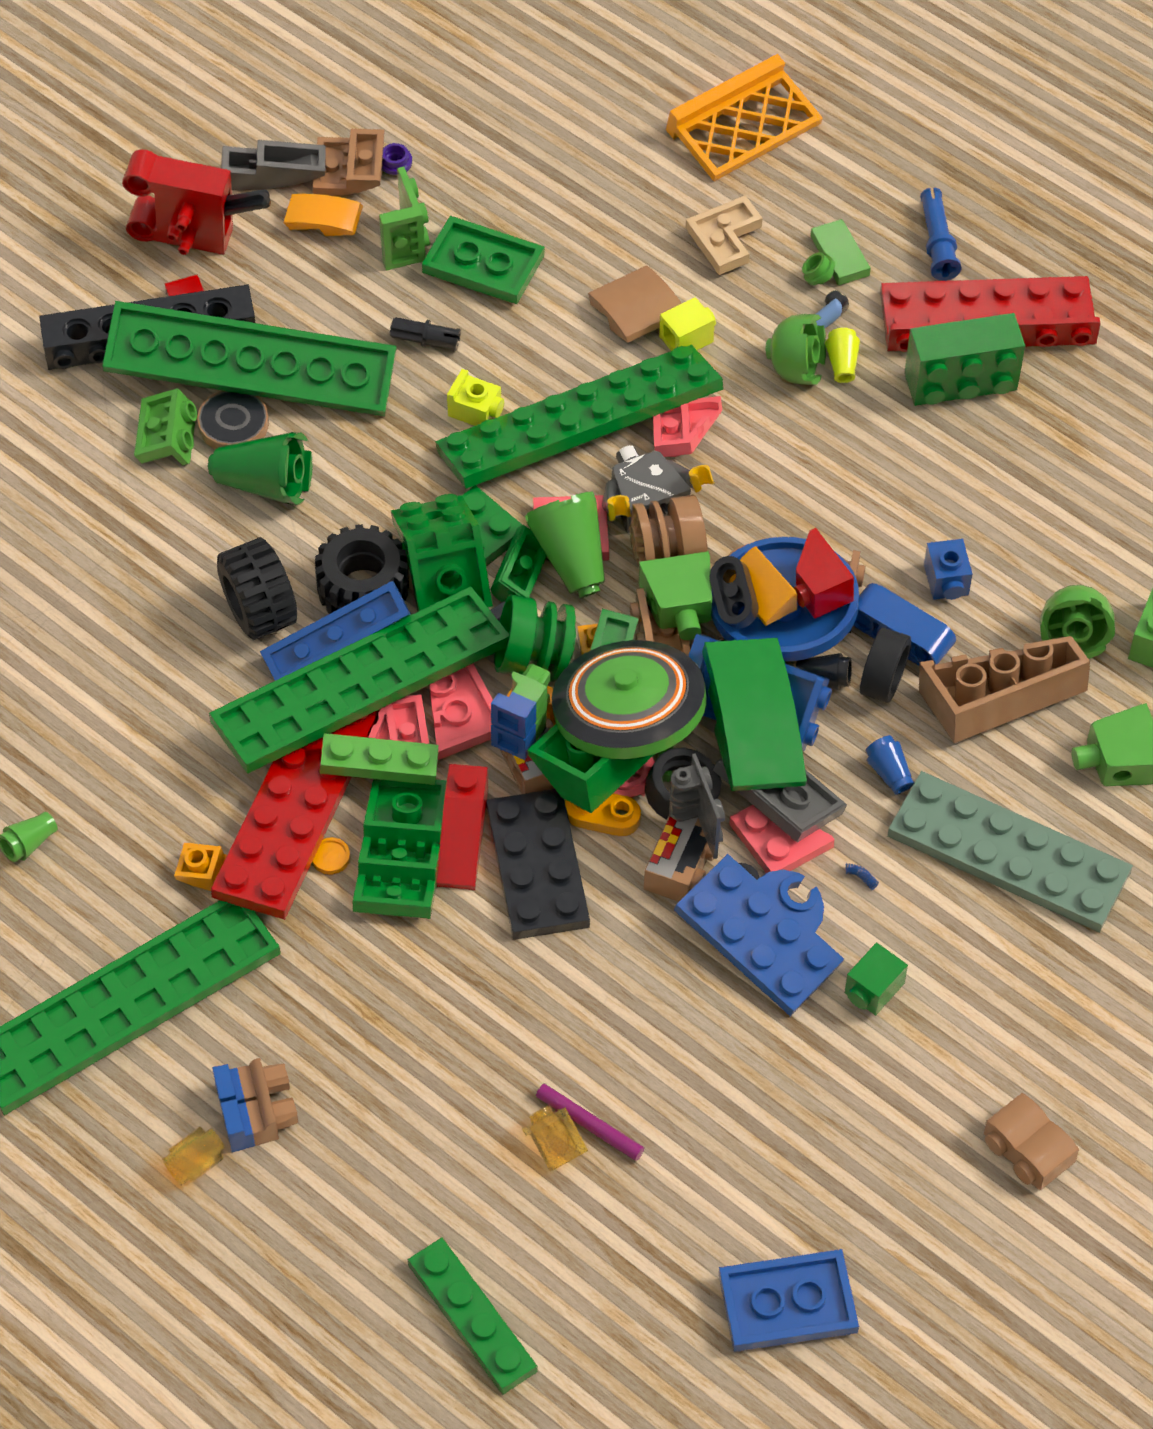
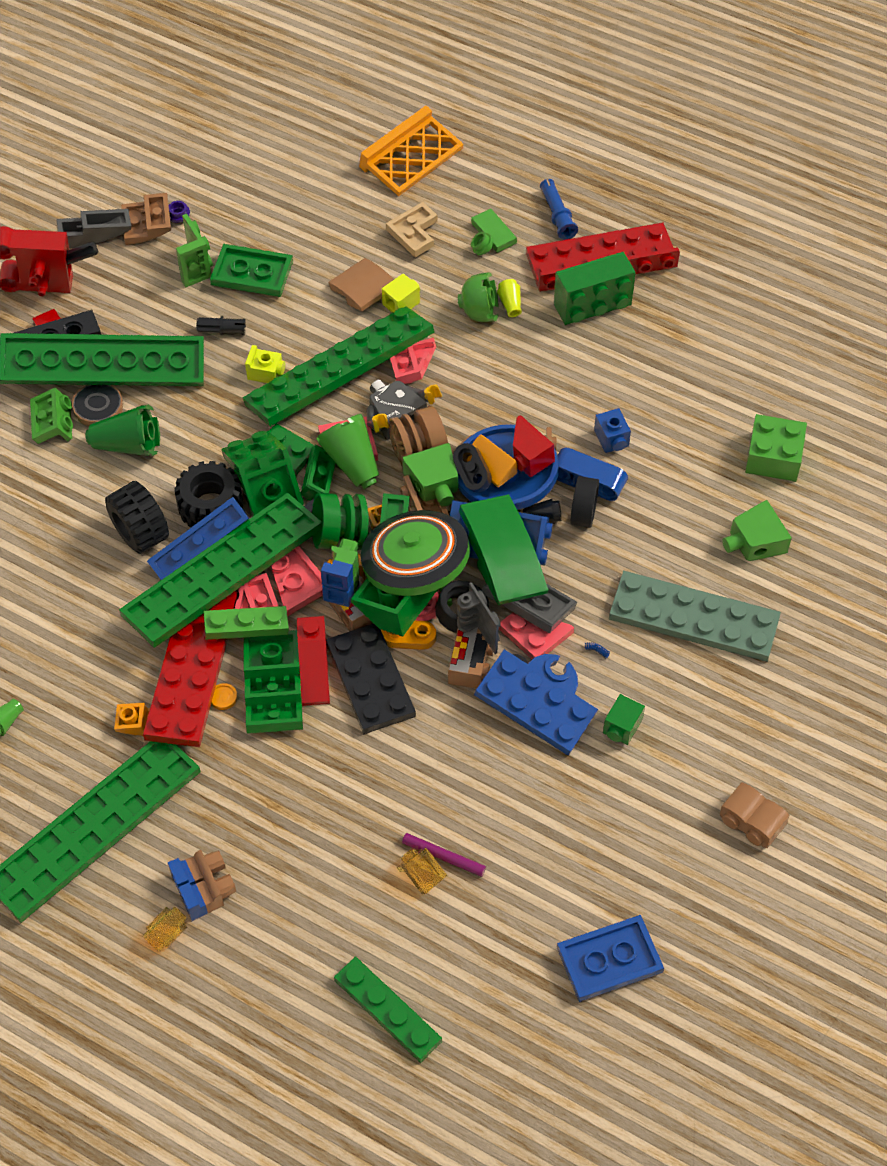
camera: 10 degrees left, 0 degrees up
light orange slope [283,194,363,236] -> none
medium blue arm [816,290,849,329] -> none
blue cone [865,735,914,795] -> none
medium nougat wedge [919,636,1090,743] -> none
bright green cylinder [1040,585,1115,659] -> none

